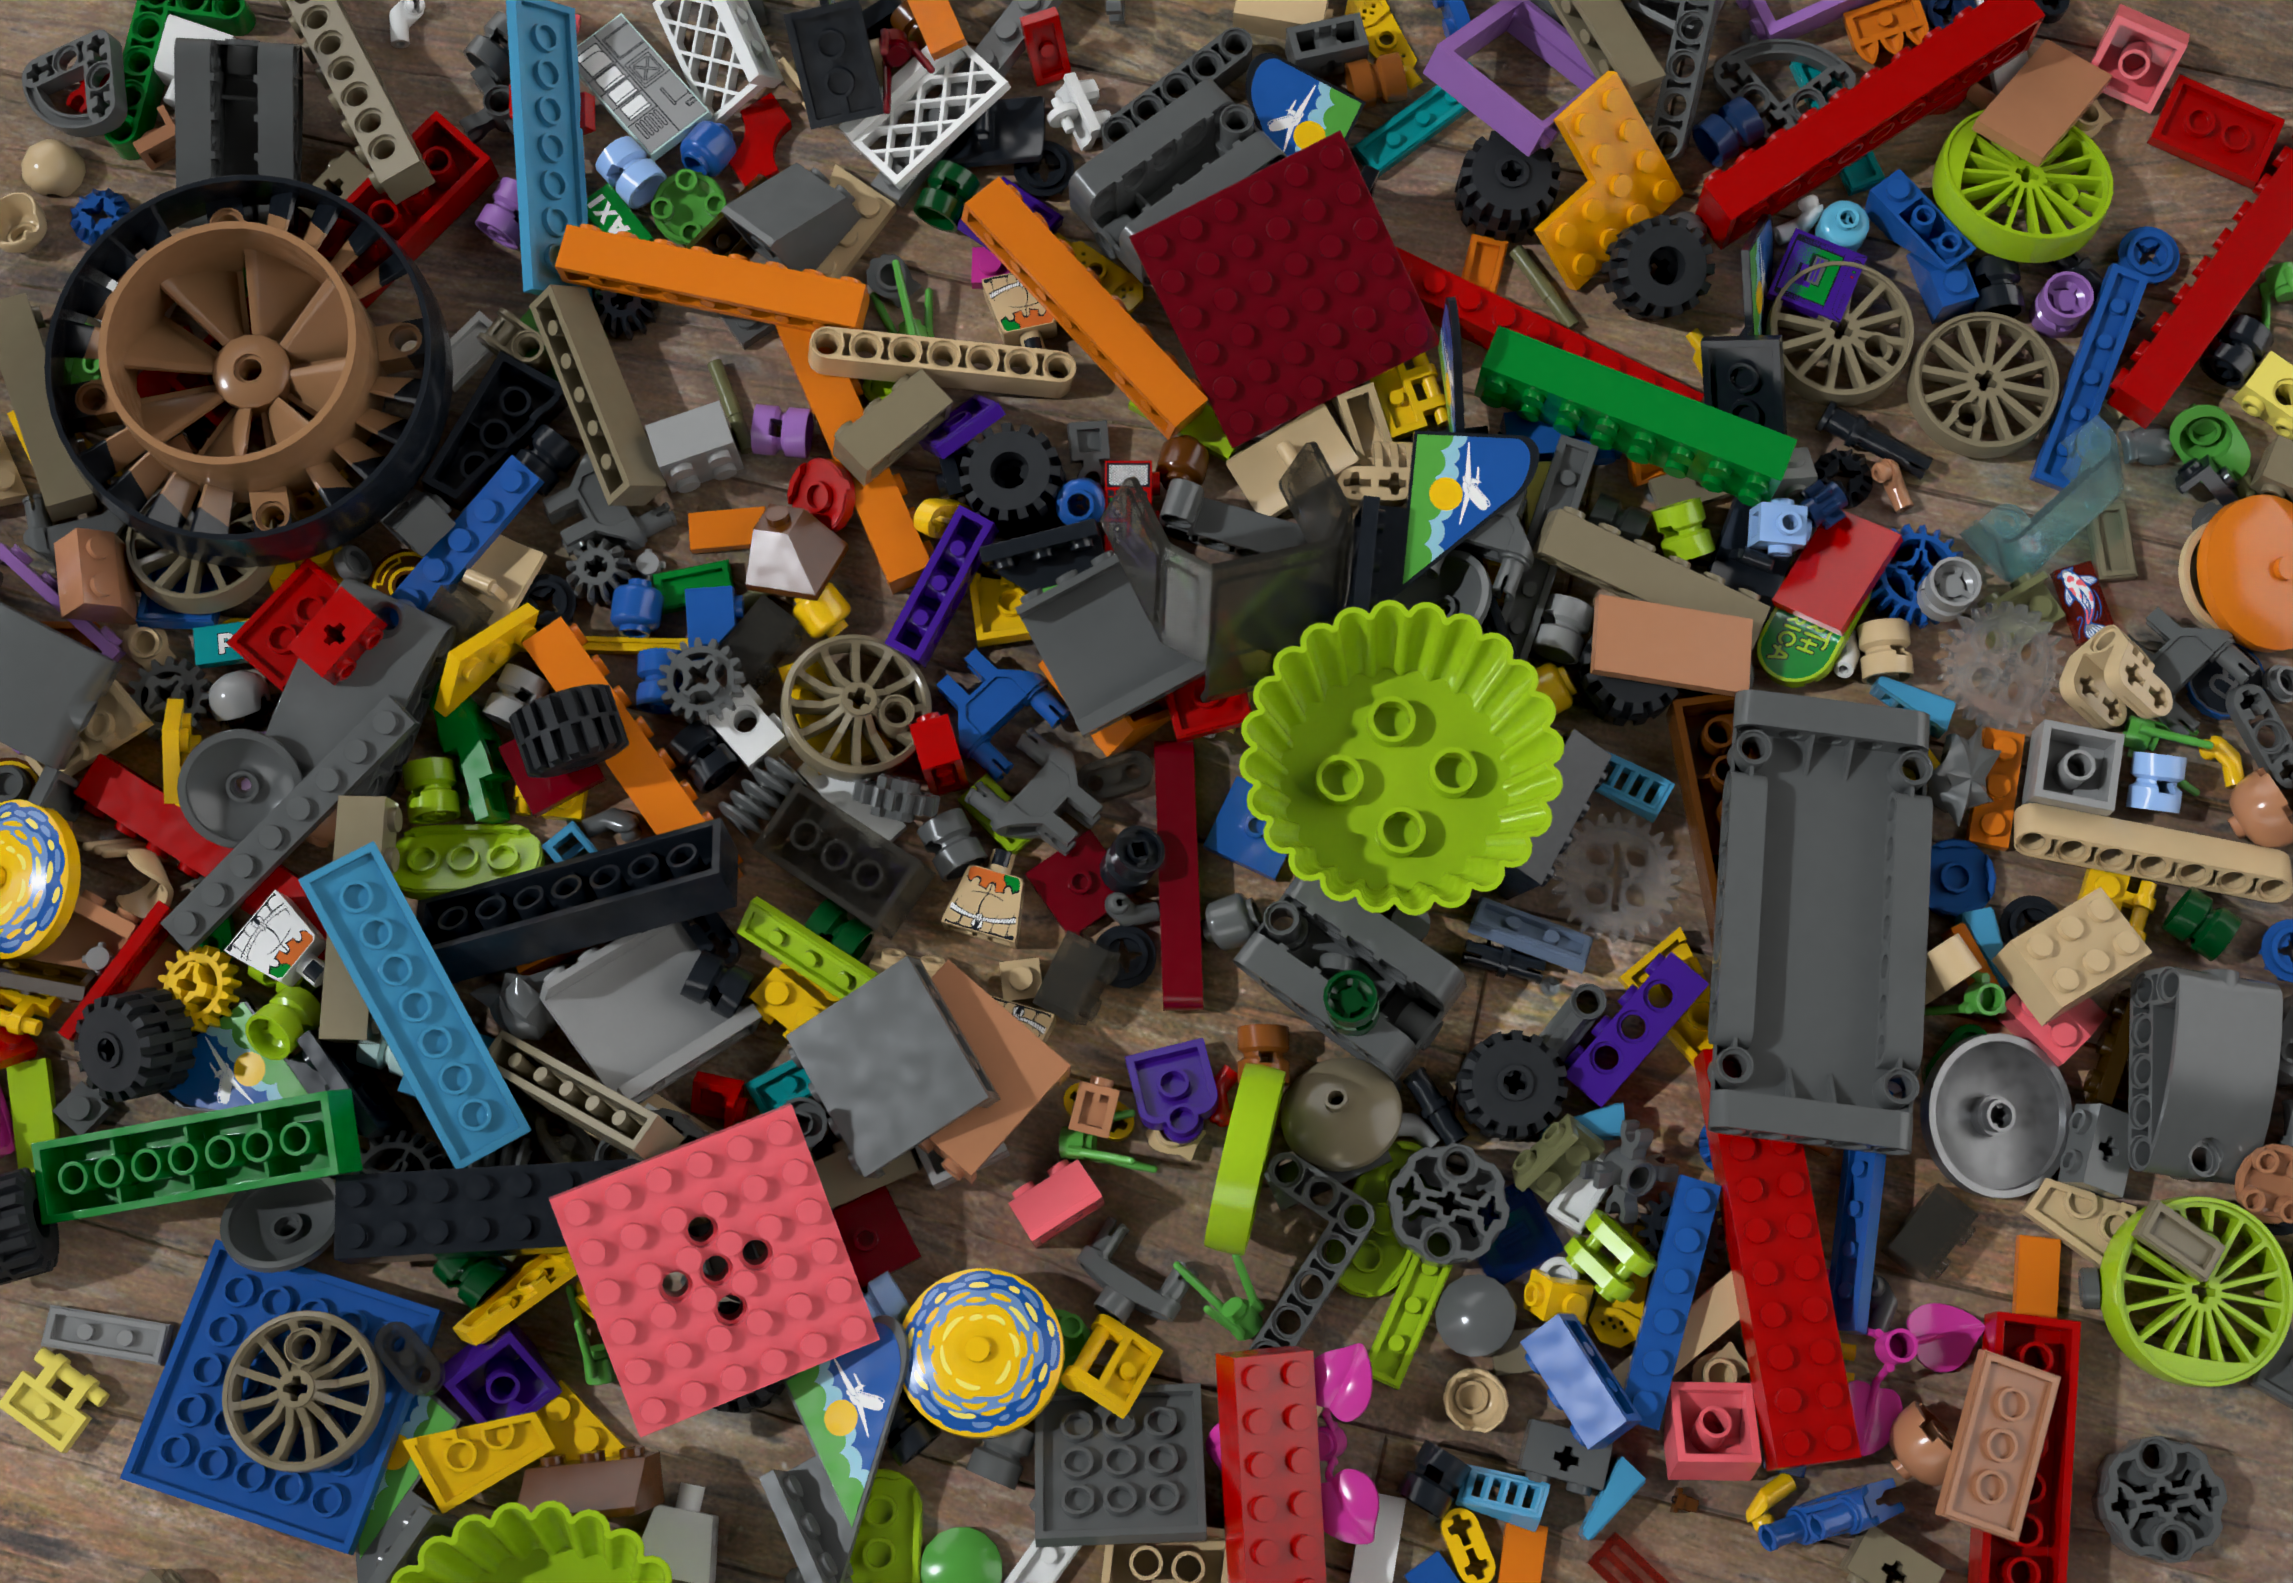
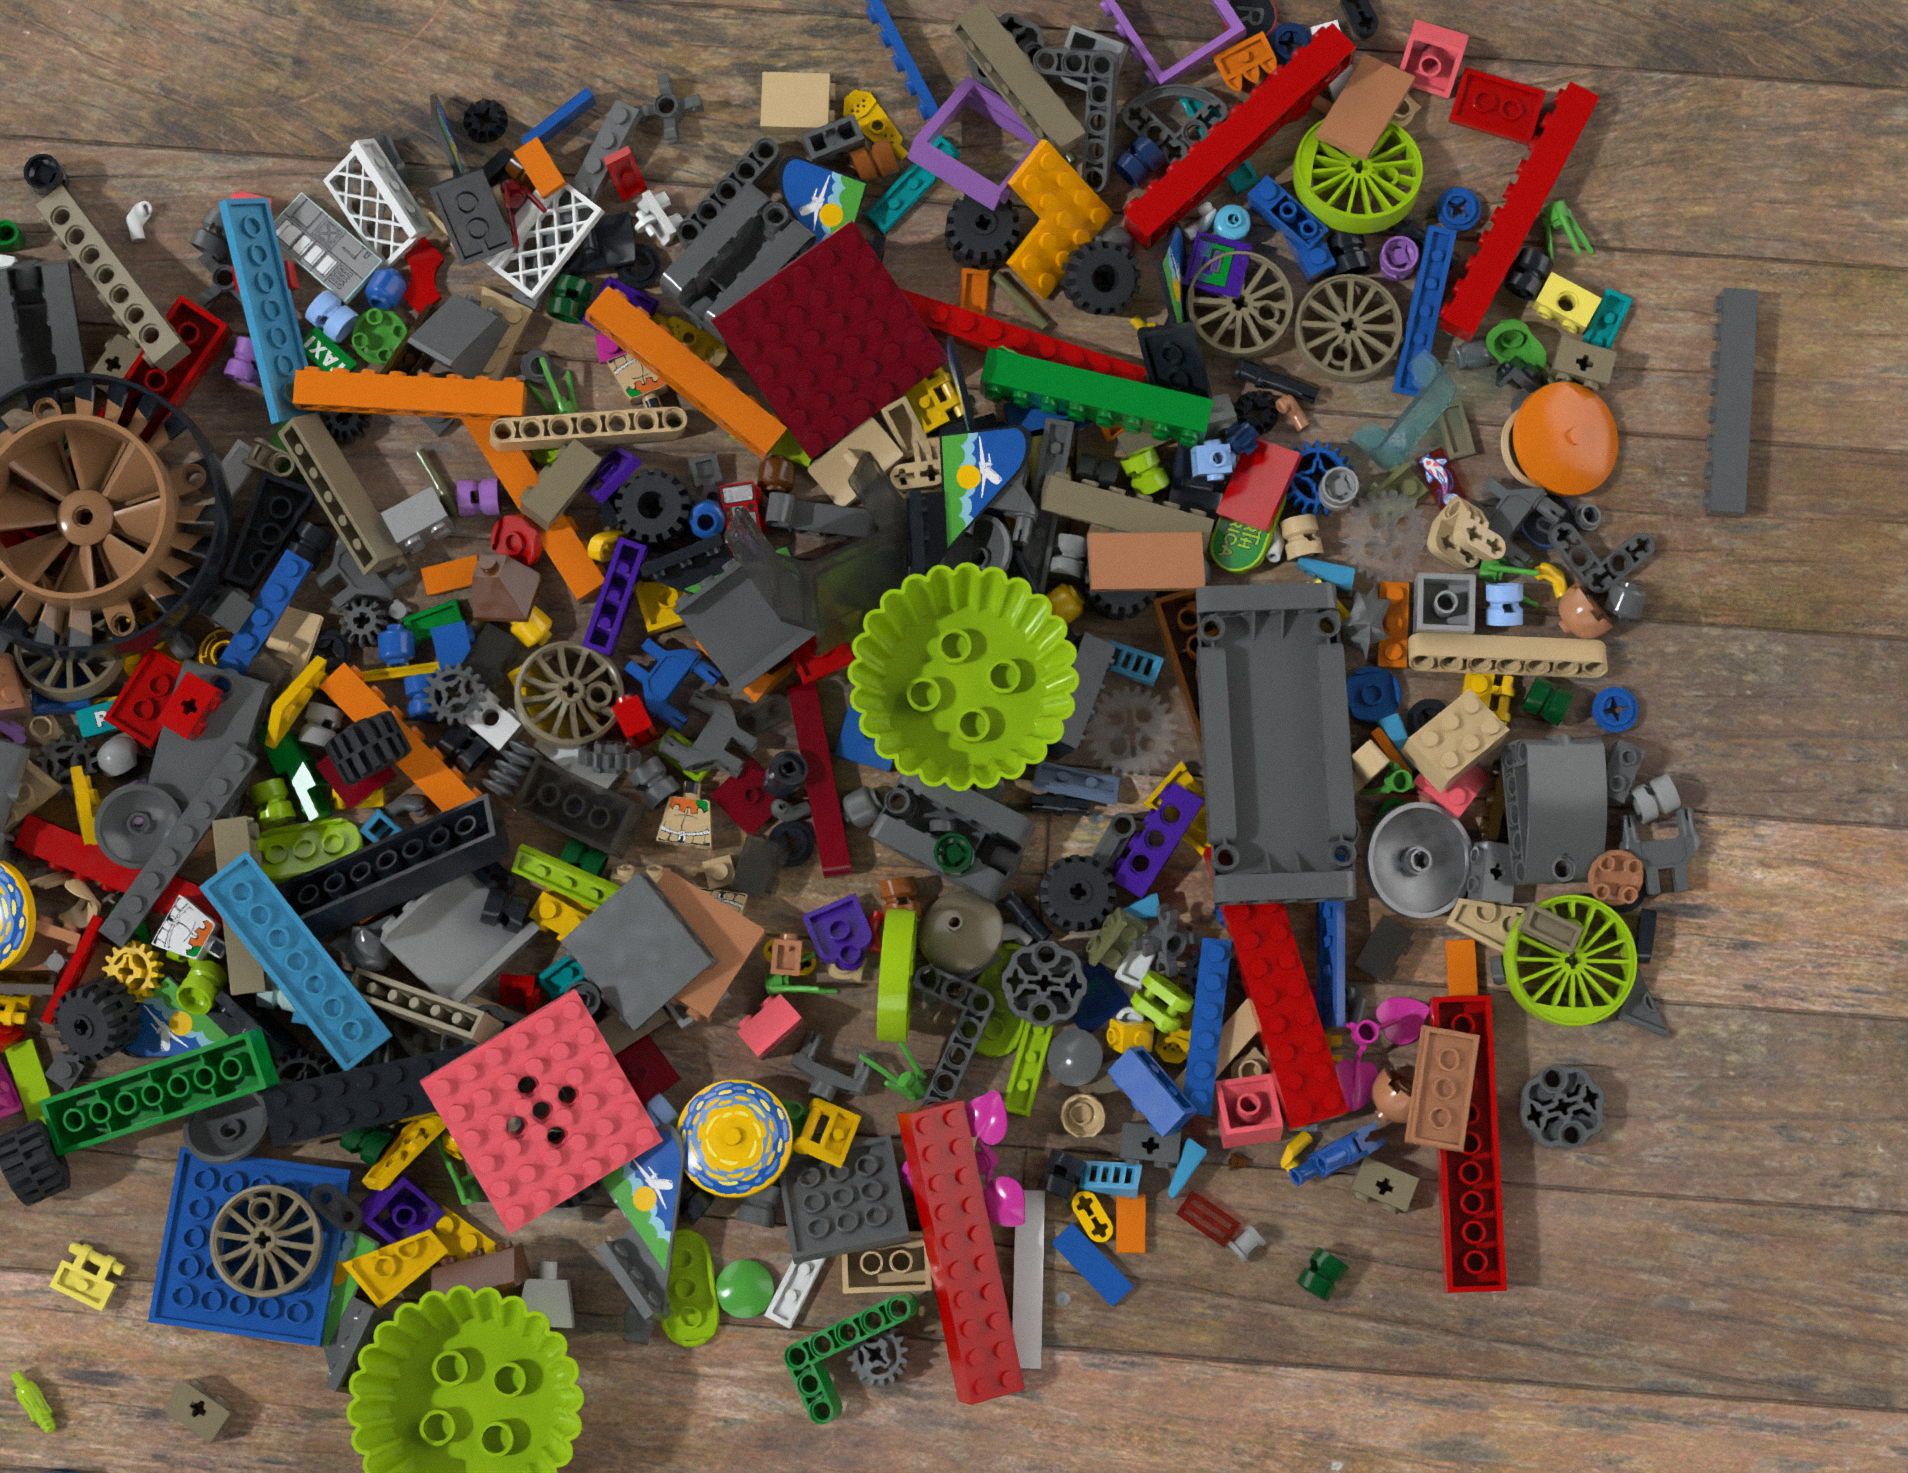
camera: 10 degrees left, 5 degrees up
light grey tile [41,1305,174,1366] -> none

